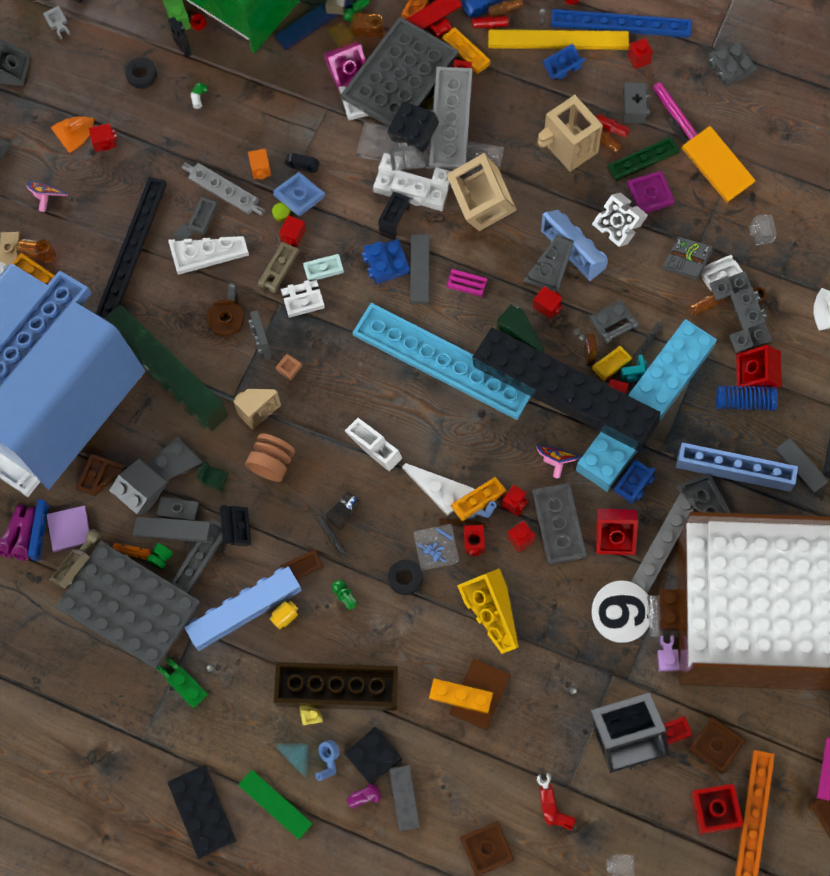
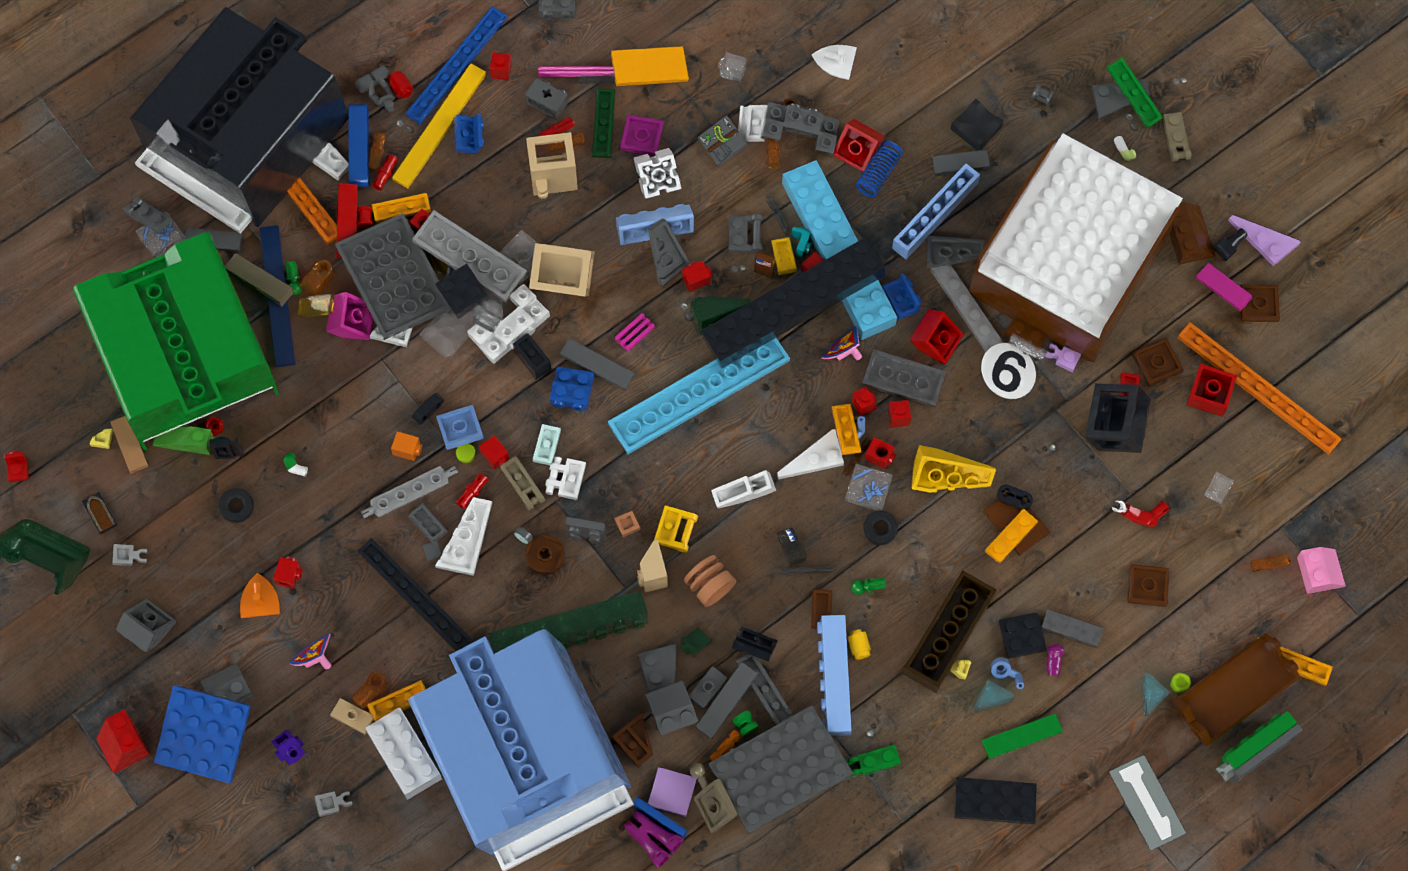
camera: 65 degrees left, 0 degrees up
none -> red pin [455,473,489,510]
none -> yellow plate [654,506,698,553]
none -> black beam [997,484,1033,511]

